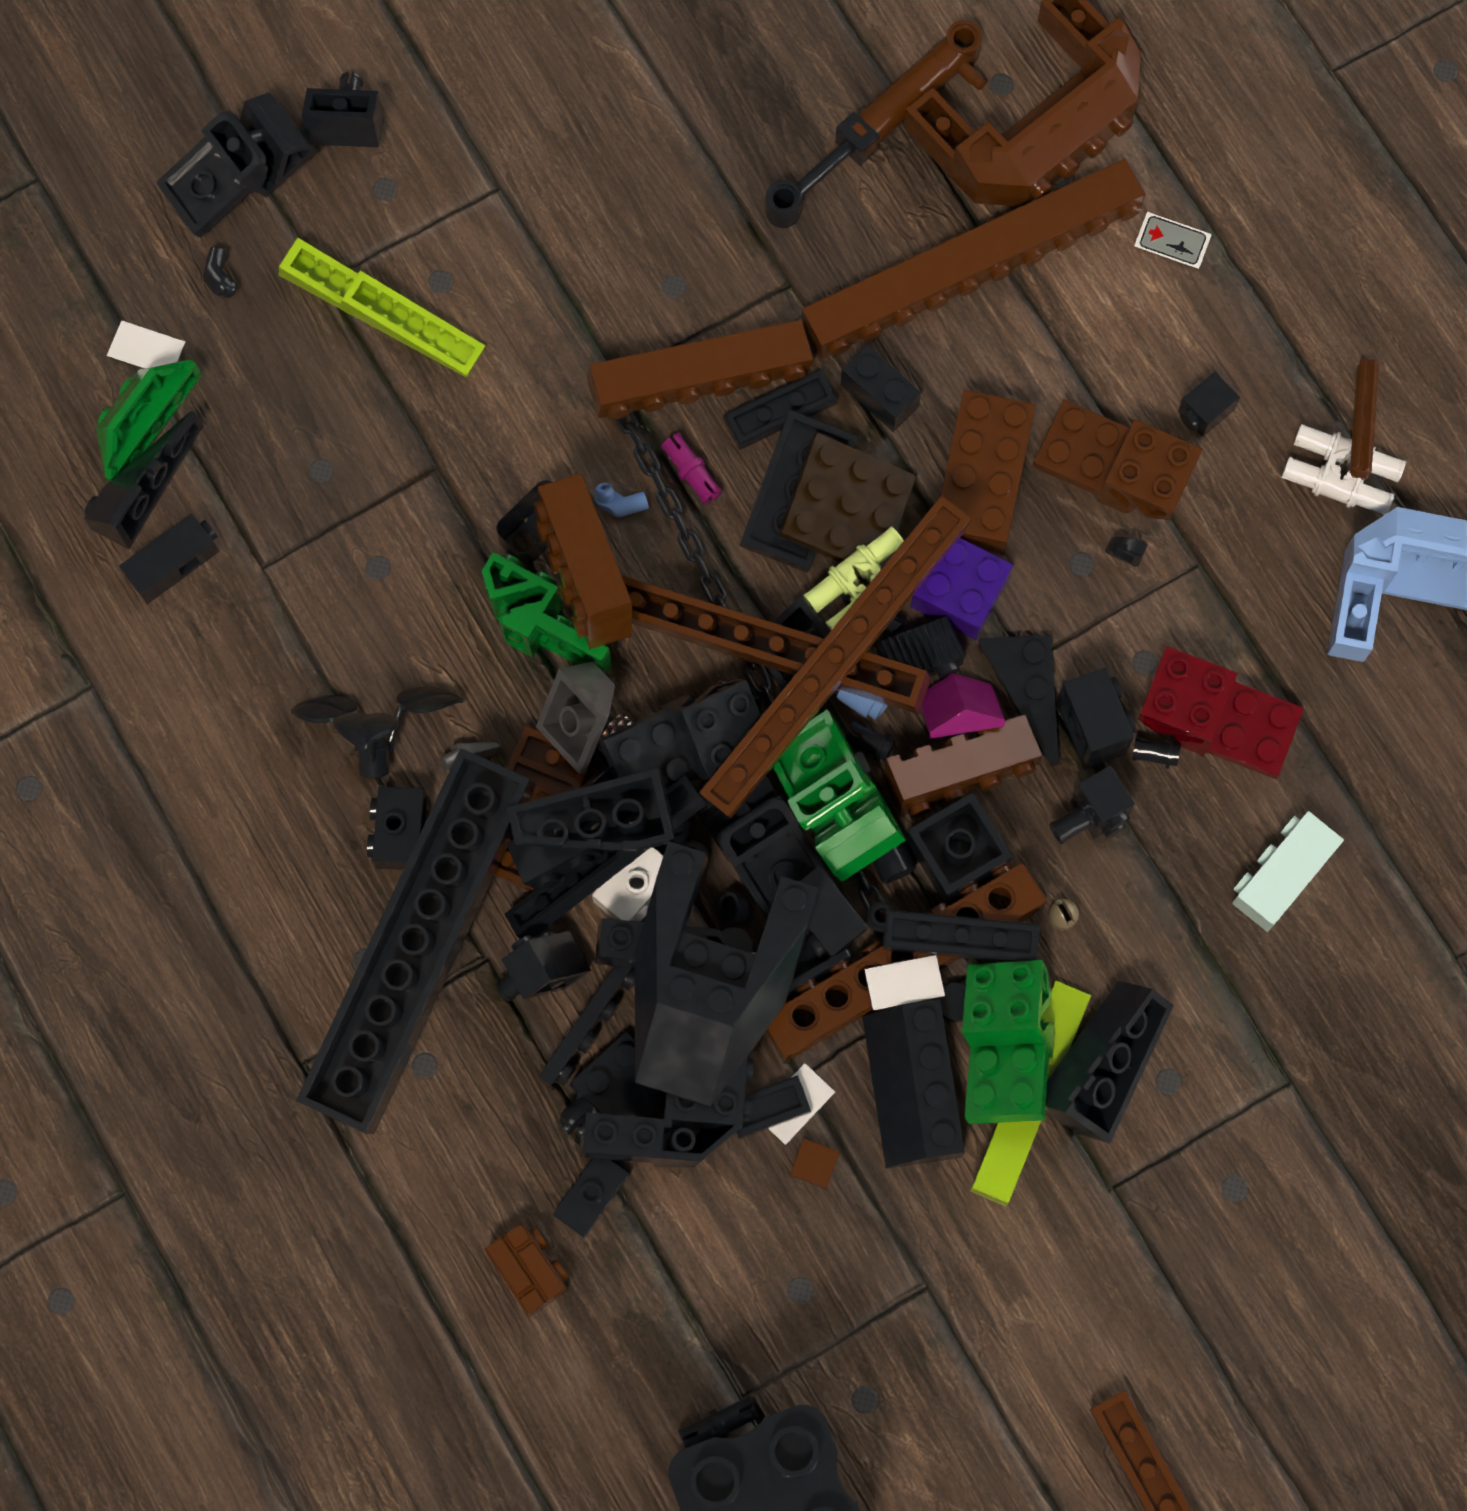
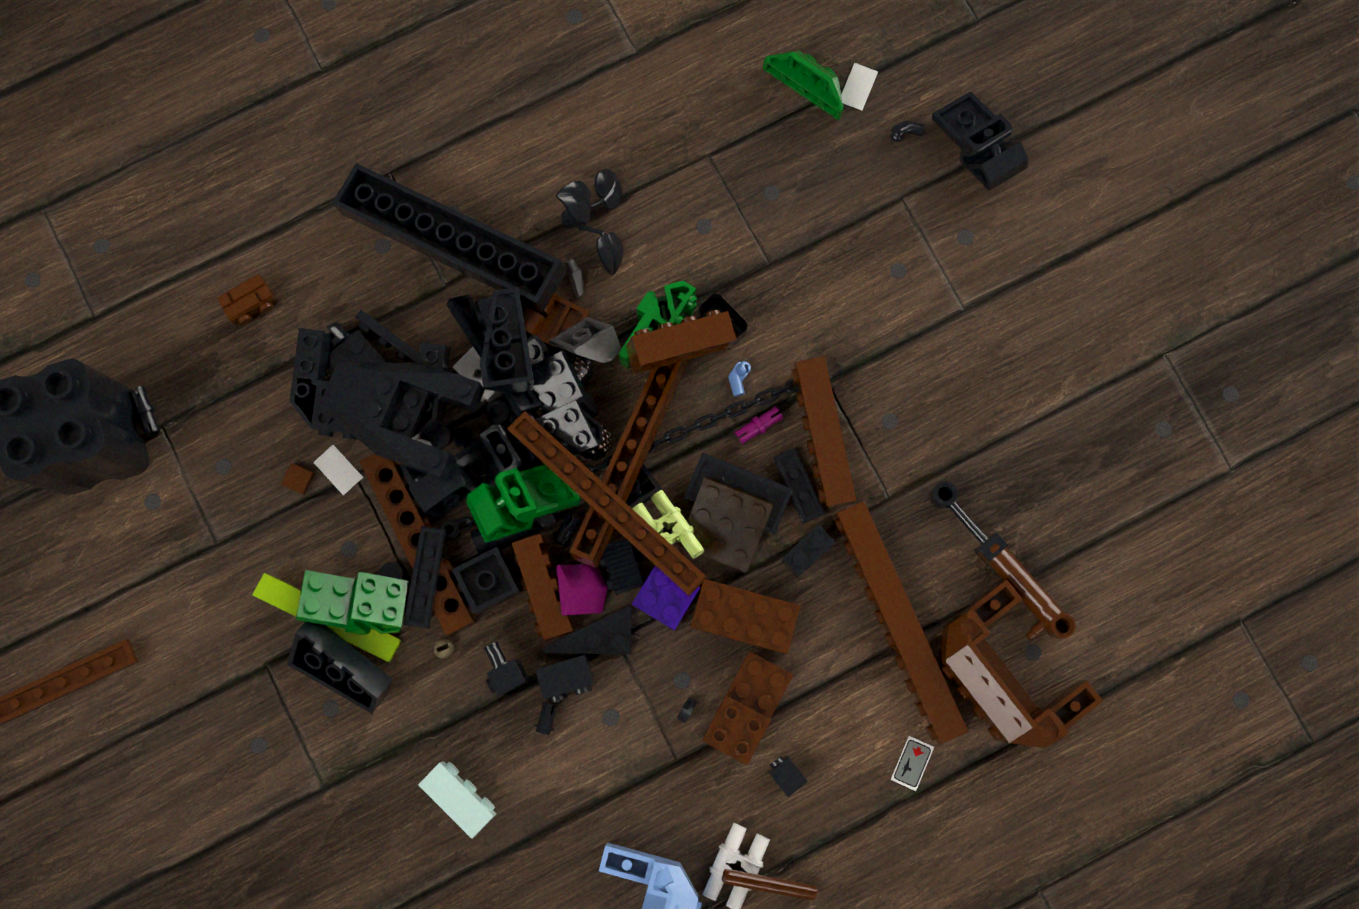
camera: 95 degrees right, 5 degrees up
black wedge [84,411,203,549] -> none
black brick [119,513,219,604] -> none
lime slope [279,237,485,378] -> none
black brick [301,72,384,147] -> none
black brick [367,786,427,870] -> none
black brick [496,930,591,1001] -> none
black plate [553,1158,630,1238] -> none
black tile [736,1075,811,1139] -> none
black slope [862,999,965,1169] -> none
white sticker [865,955,945,1010] -> none
dark red piece [1138,646,1304,780] -> none

